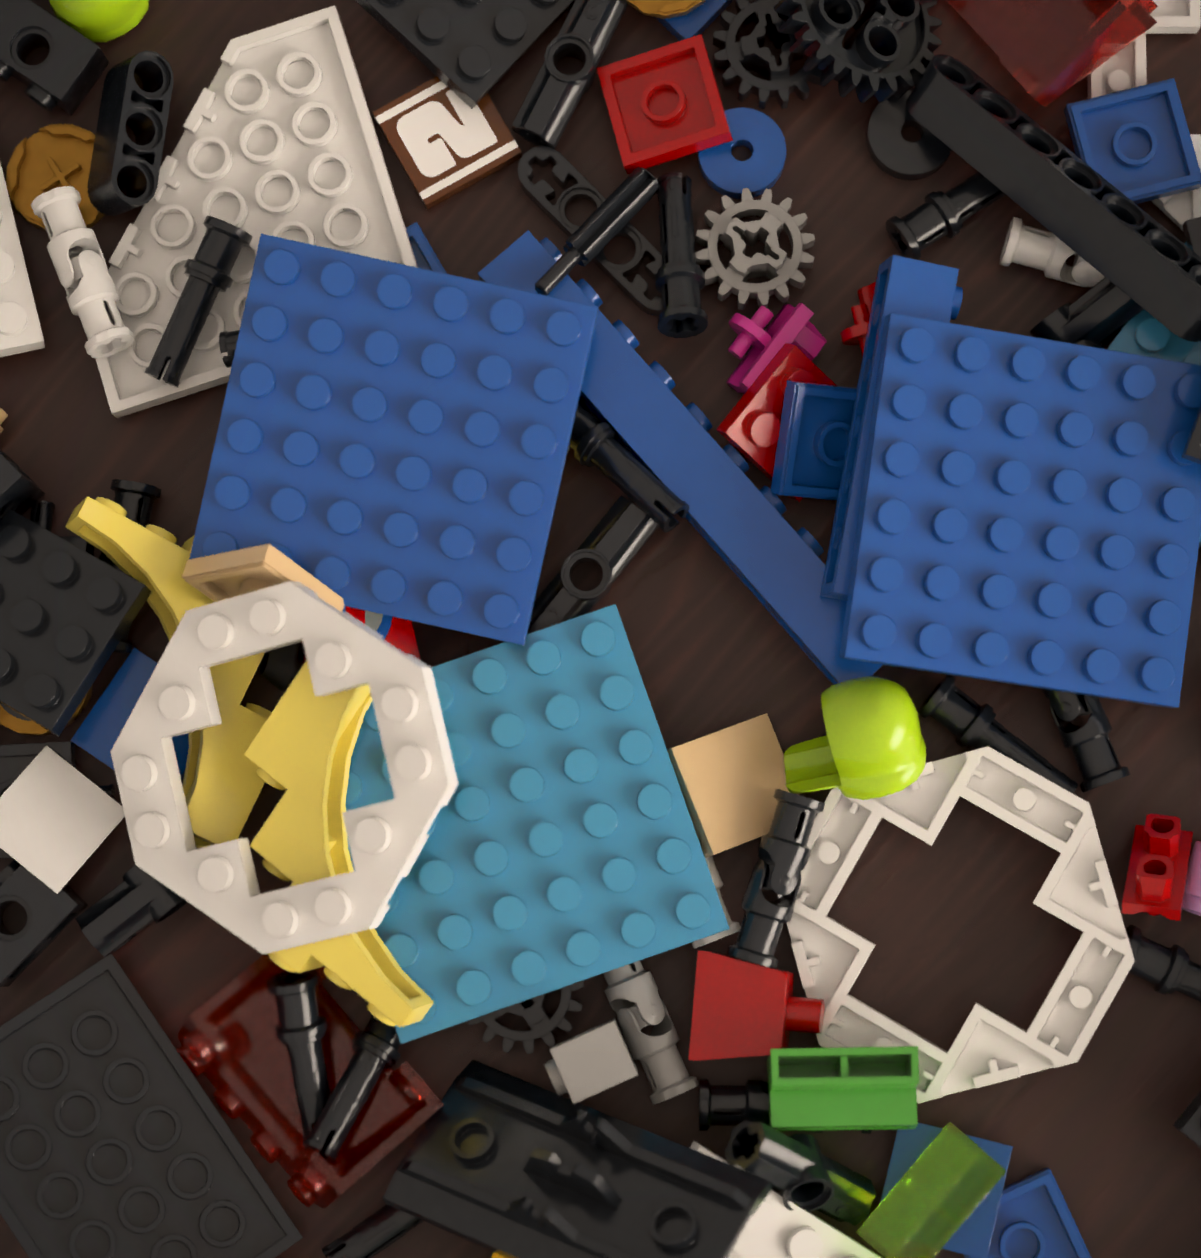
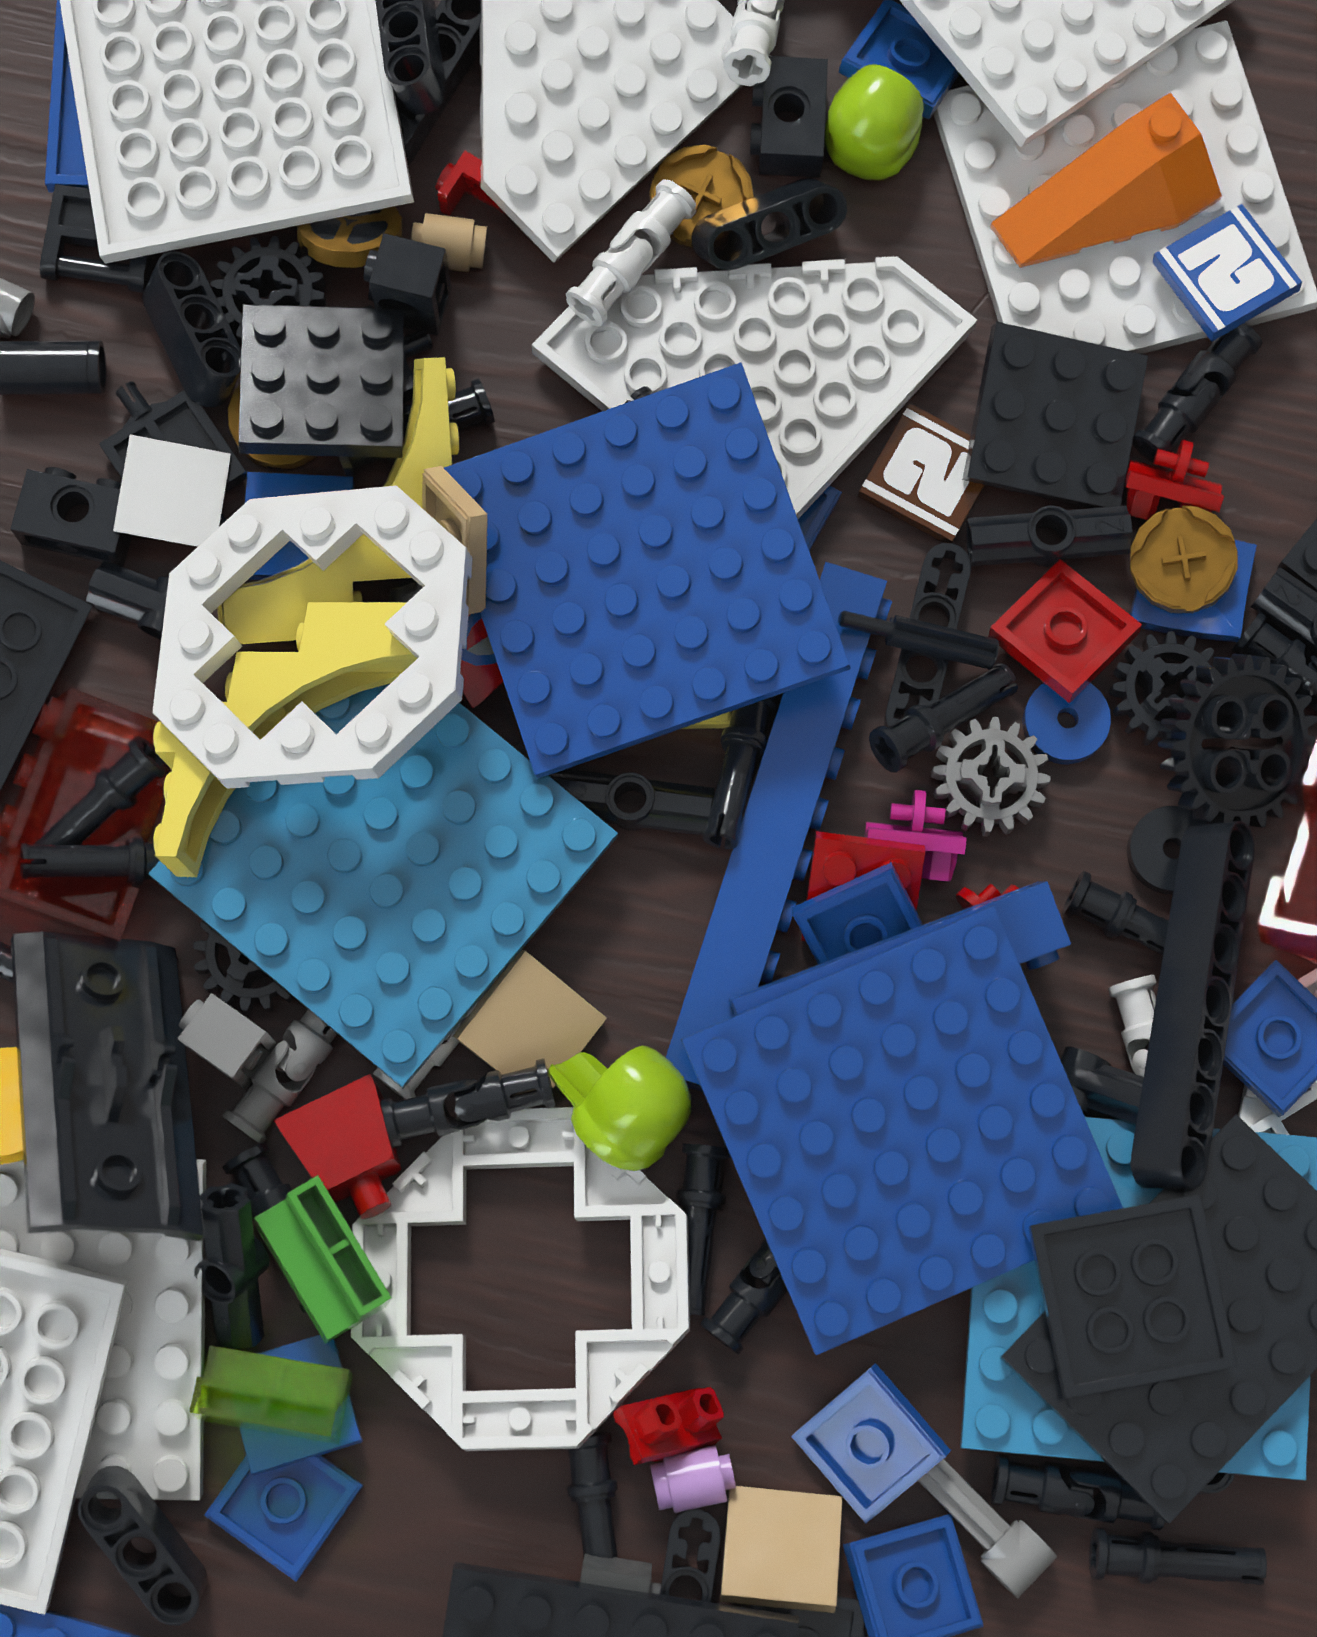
camera: 50 degrees right, 5 degrees down
black pin [144,216,253,387] -> none

